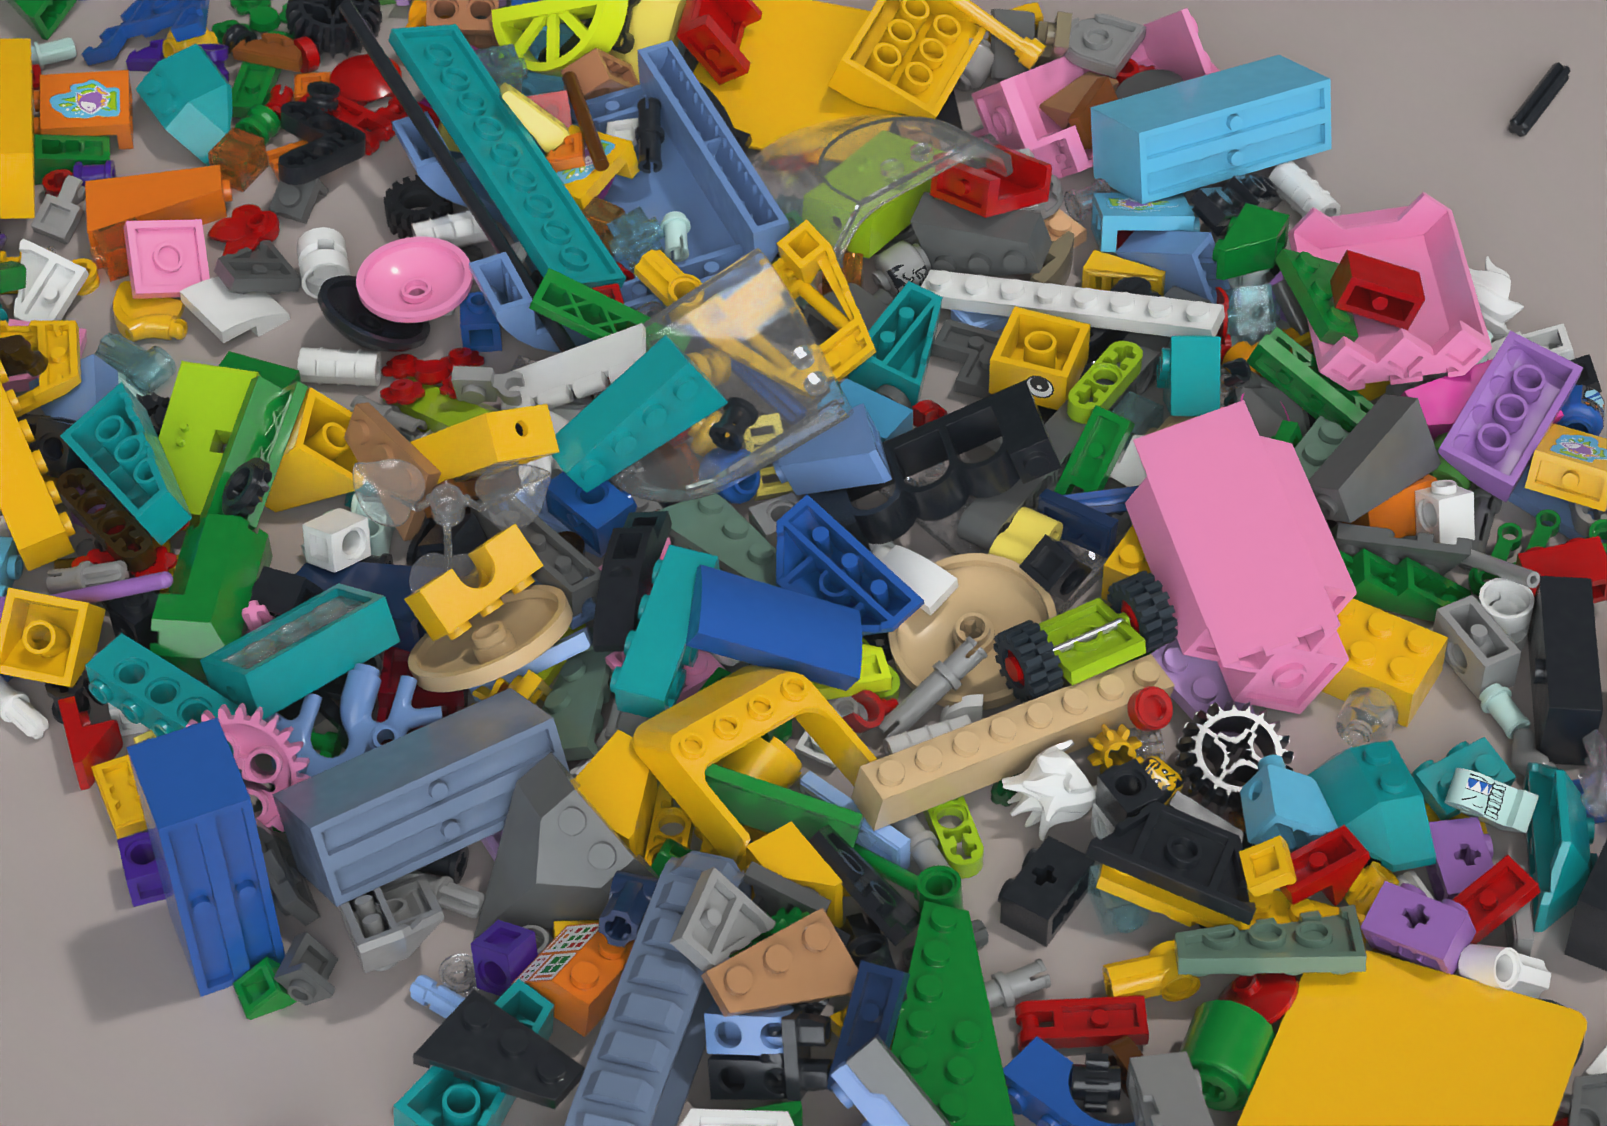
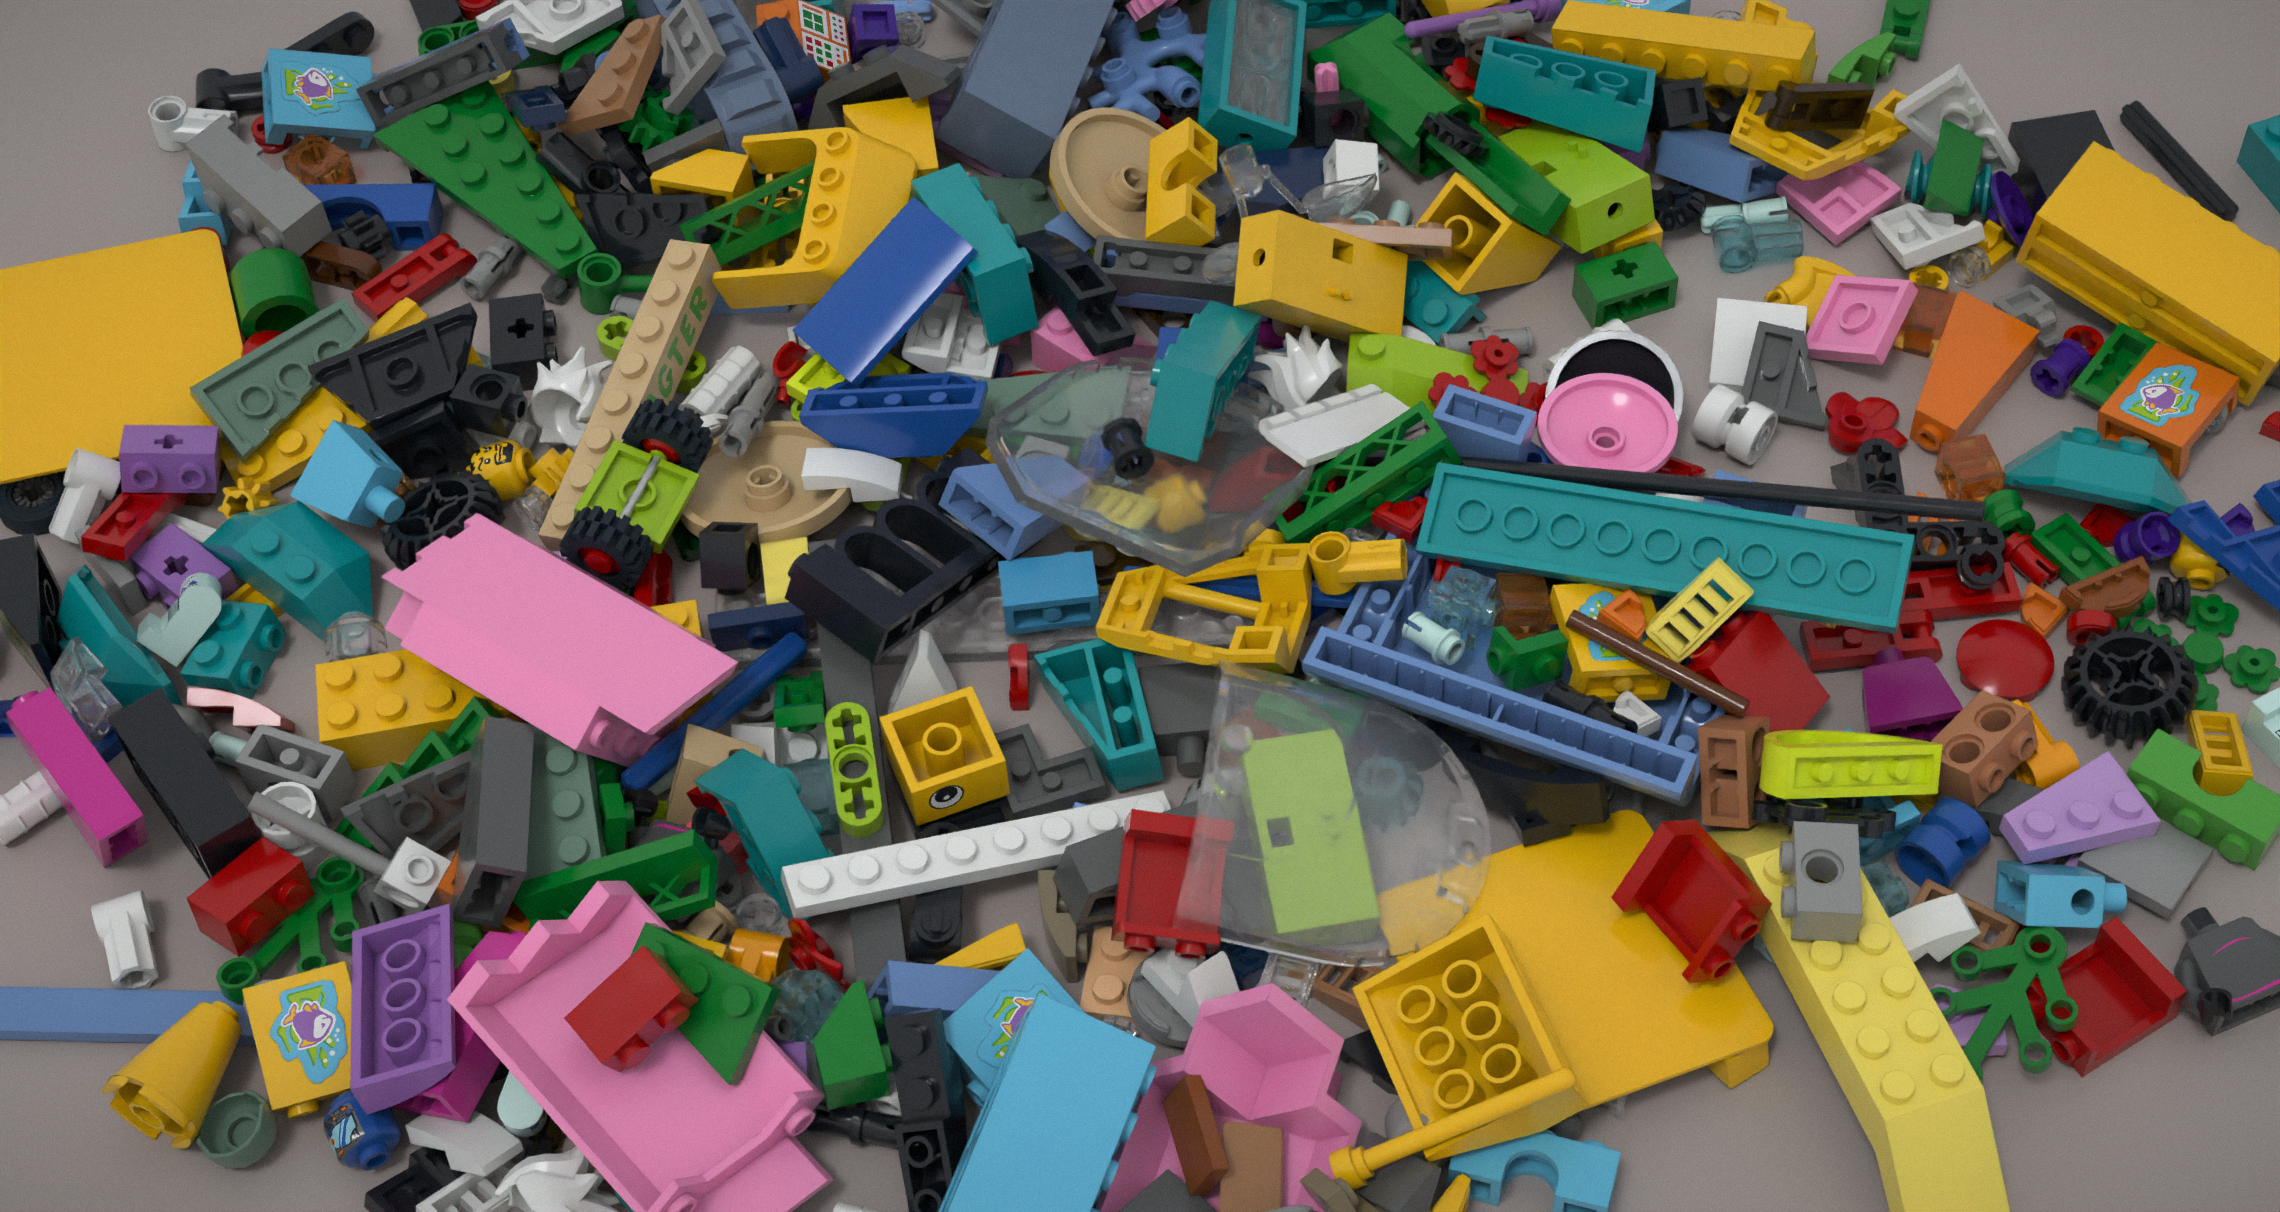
camera: 140 degrees right, 5 degrees up
light grey plate [451,366,525,406] -> none
clear light blue brick [474,44,528,93] -> none
red tile [1127,686,1173,732] -> none
yellow tile [1239,835,1297,898] -> none
red slope [1279,825,1370,906] -> none
none -> slope [186,687,295,733]
none -> green bracket [1486,625,1569,692]

